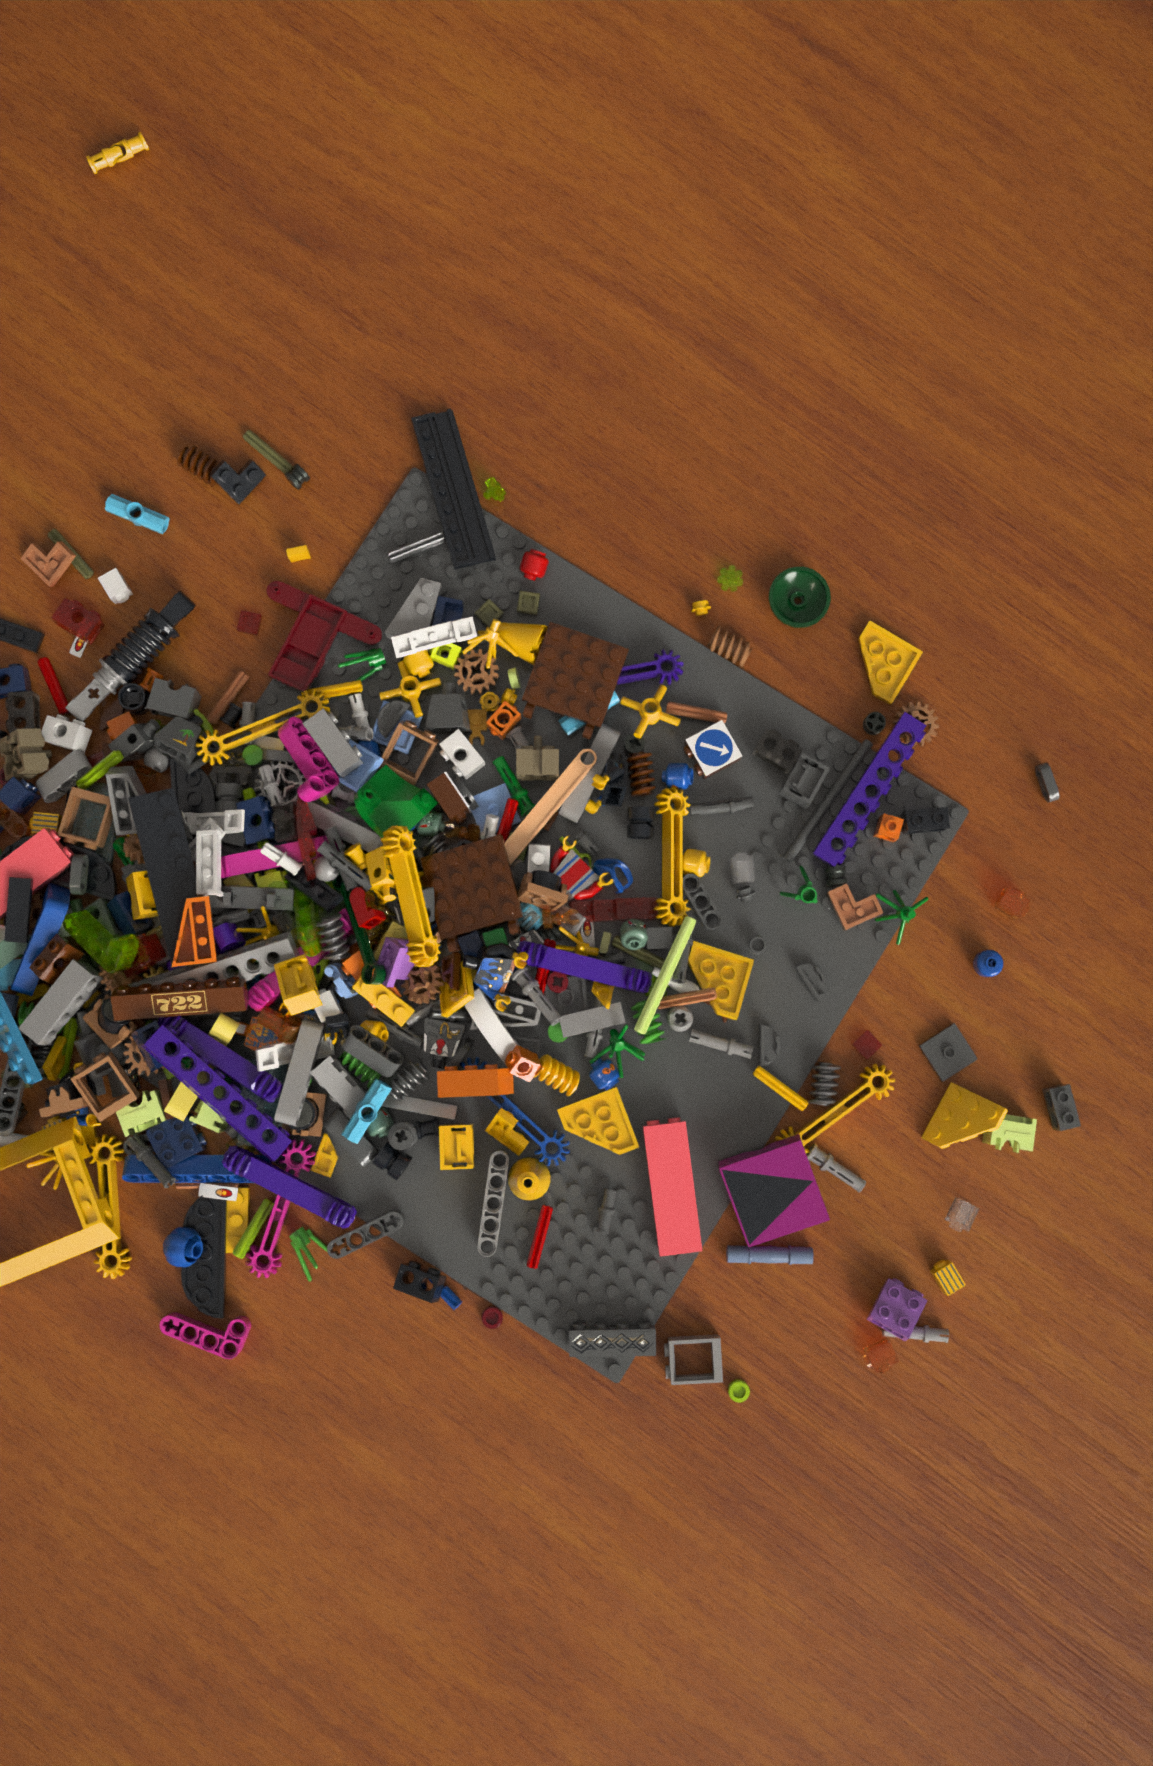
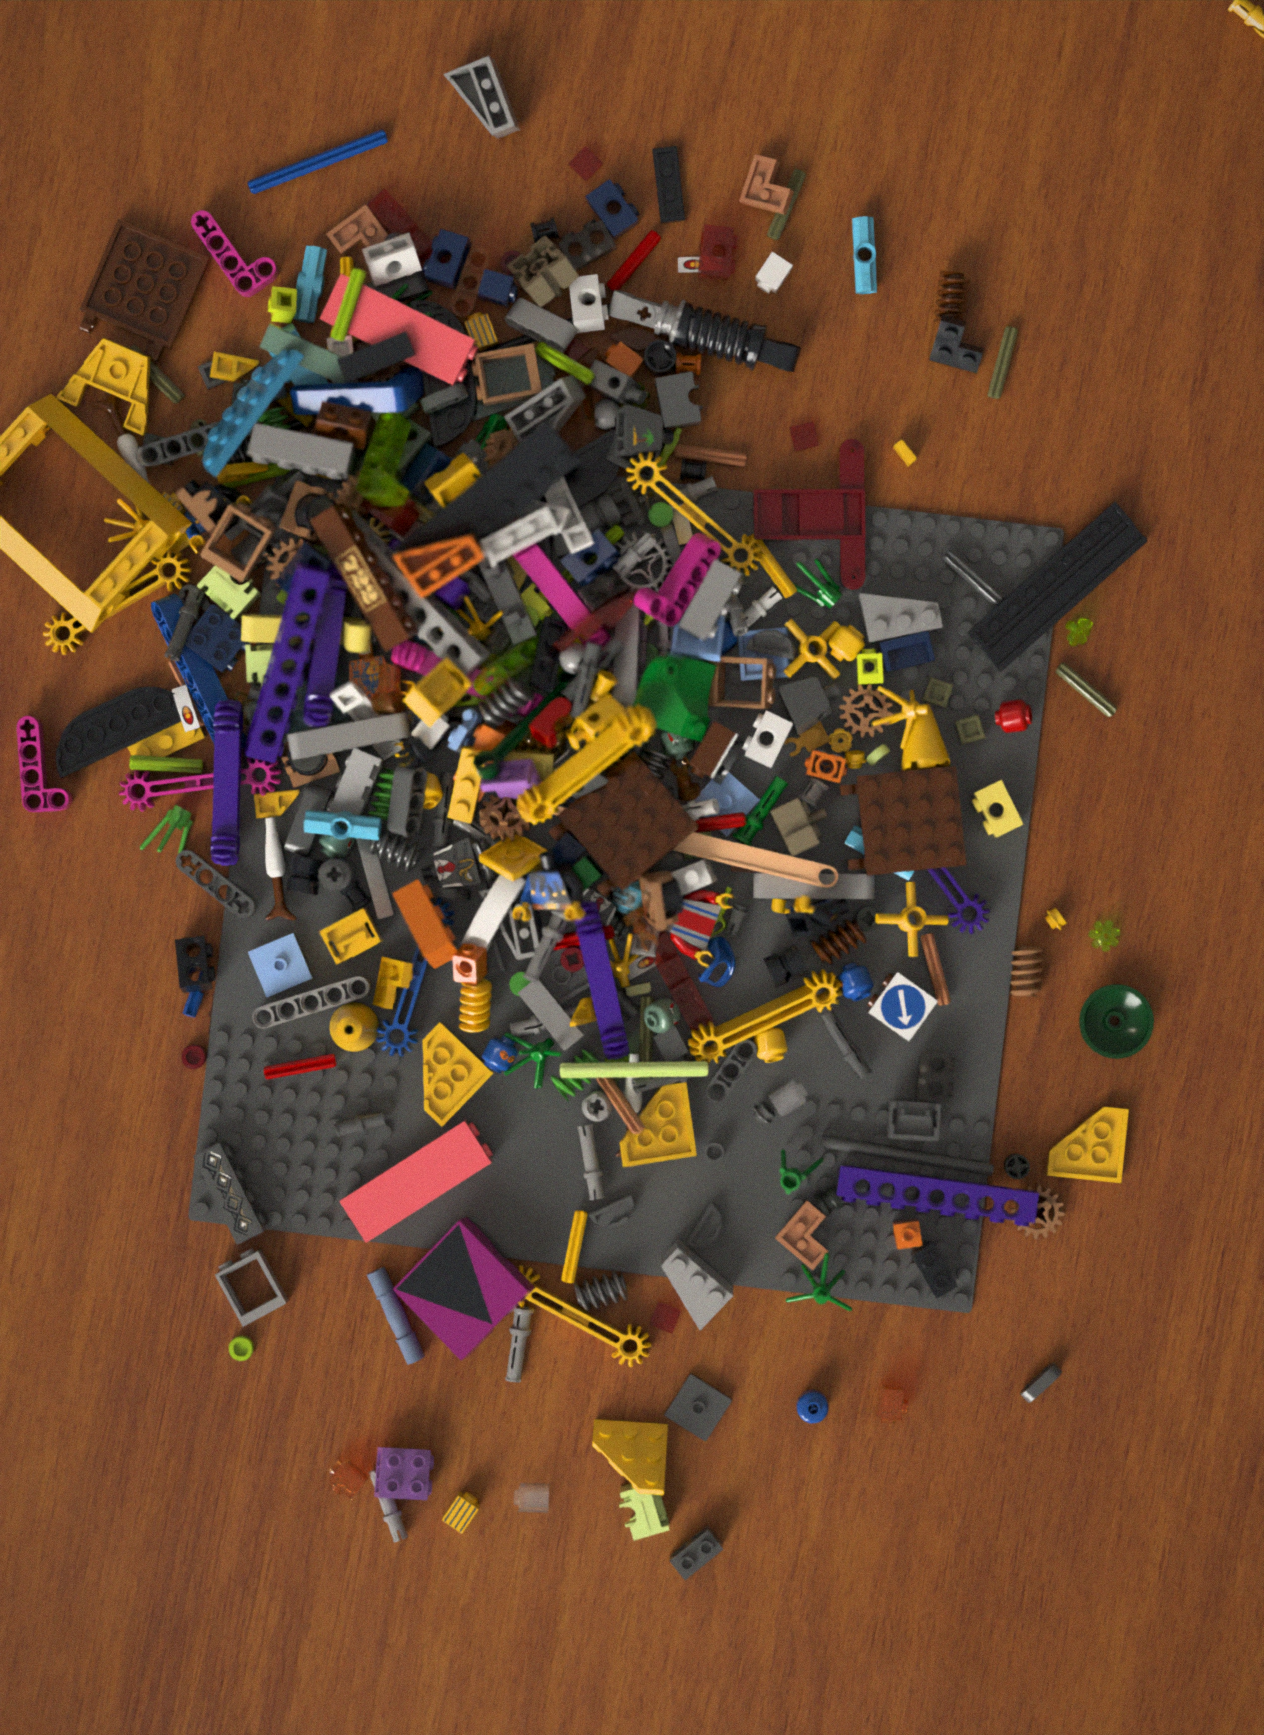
camera: 65 degrees right, 5 degrees up
reddish brown tile [158,1079,175,1120] -> none
blue plant [163,1227,203,1268] -> none
white axle [260,842,302,876] -> none
pearl dark grey wheel [284,463,310,490] -> none
white slope [391,616,477,658] -> none
reddish brown tile [441,952,461,991] -> none
none -> light blue plate [248,933,313,997]
none -> white piece [265,817,297,921]
none -> light grey wedge [661,1239,733,1330]
none -> light yellow brick [971,780,1023,838]
none -> olive axle [1055,662,1118,718]

